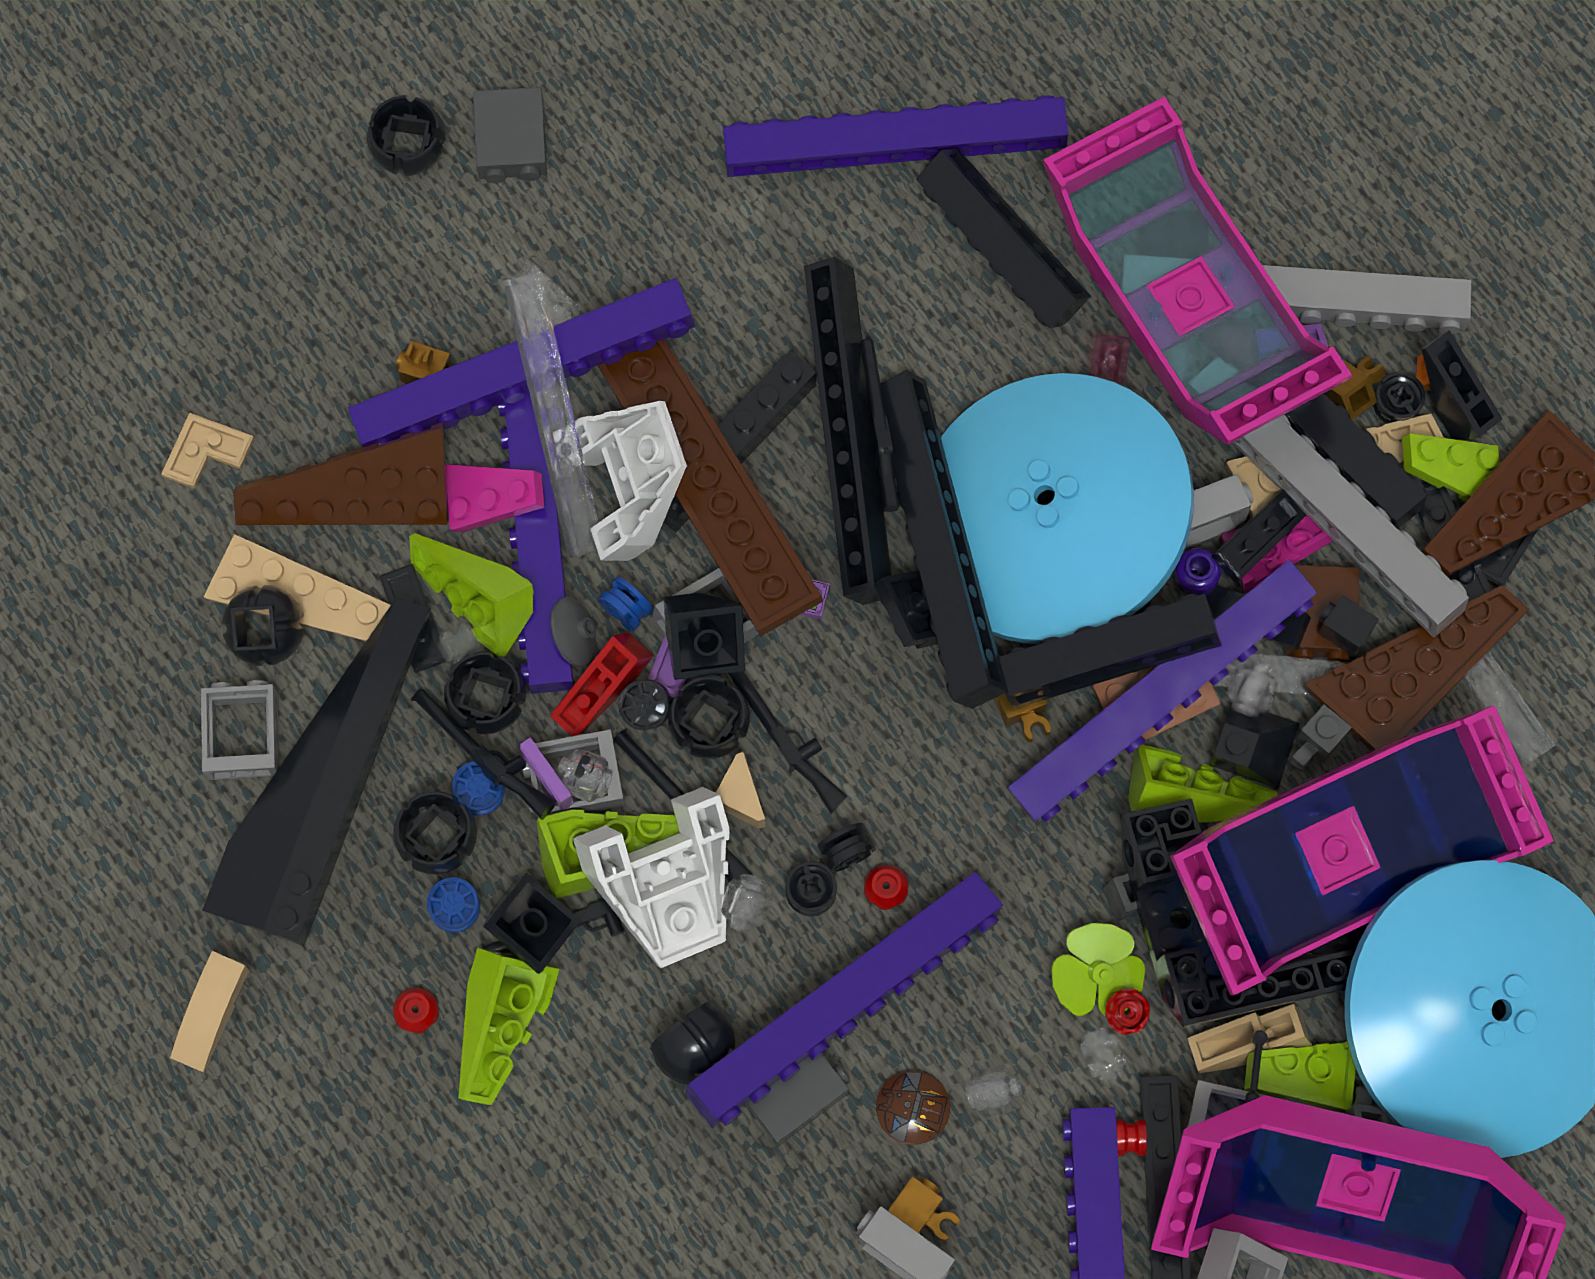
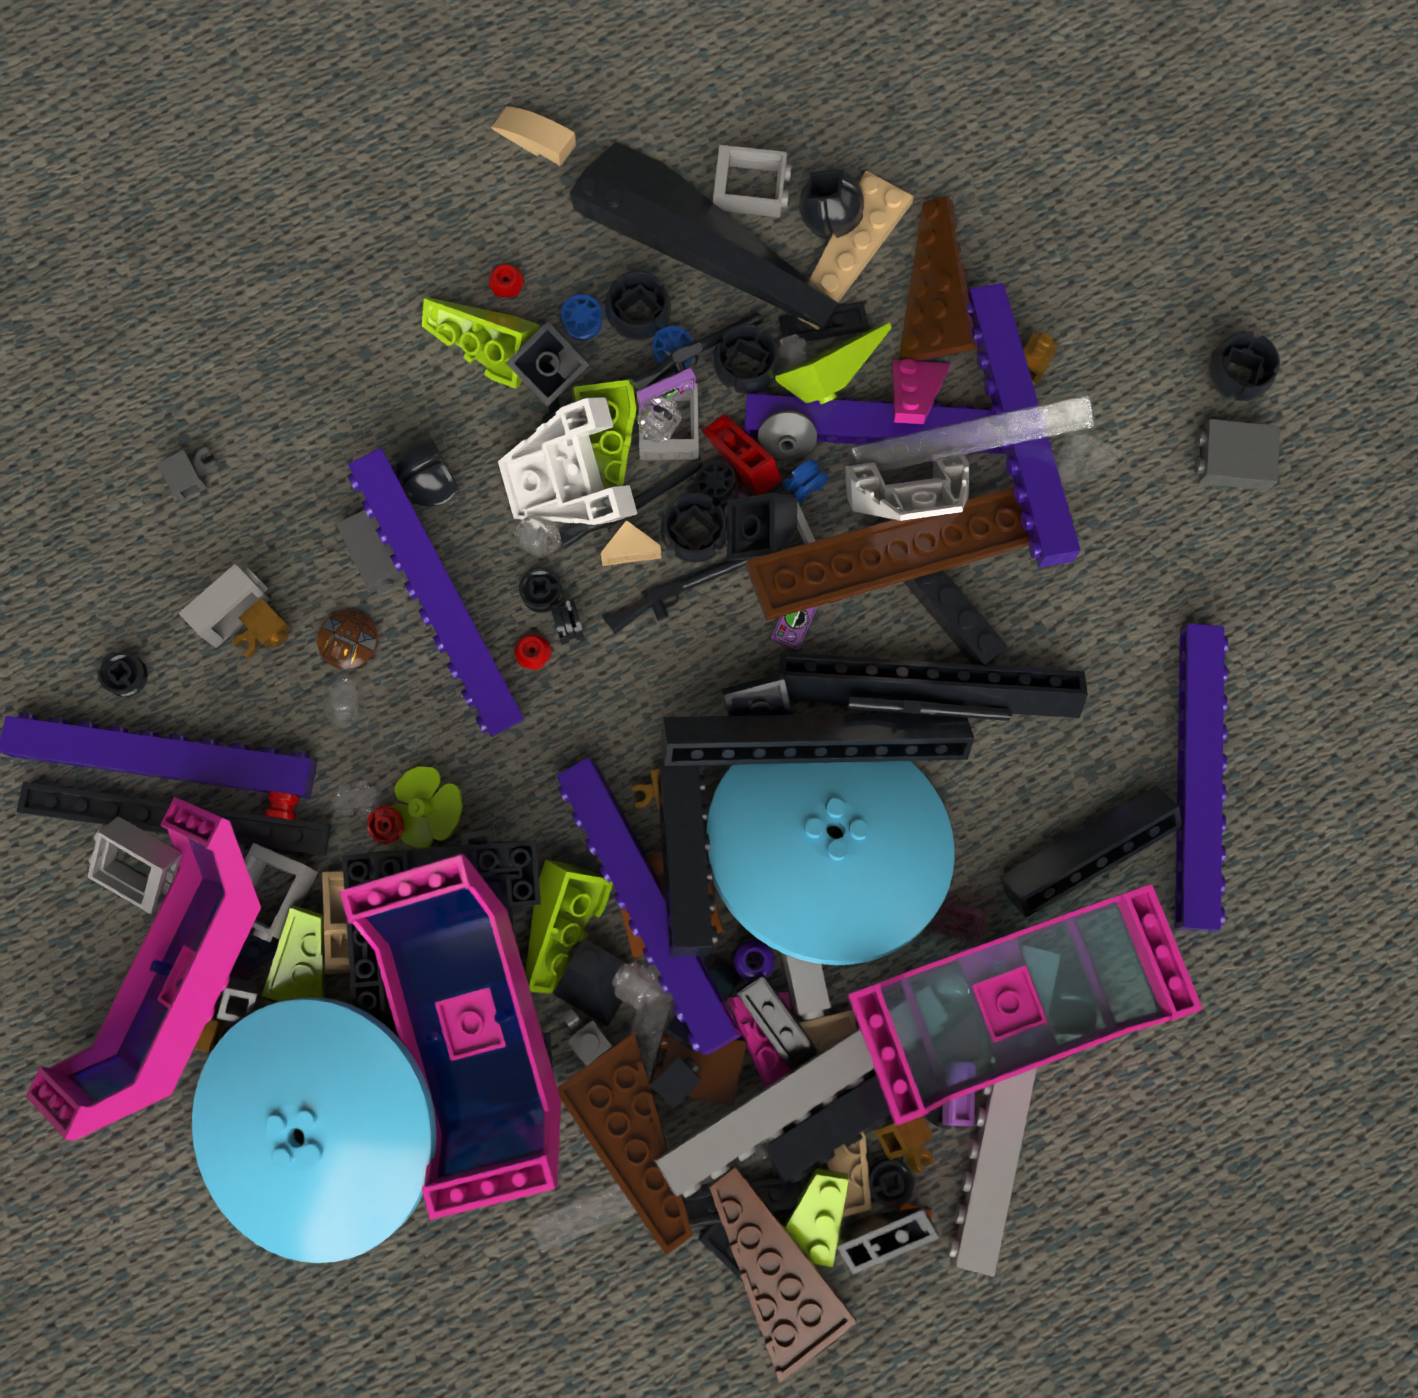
camera: 95 degrees right, 5 degrees up
tan tile [161,413,255,489] -> none
black hinge [1245,1030,1268,1102] -> none

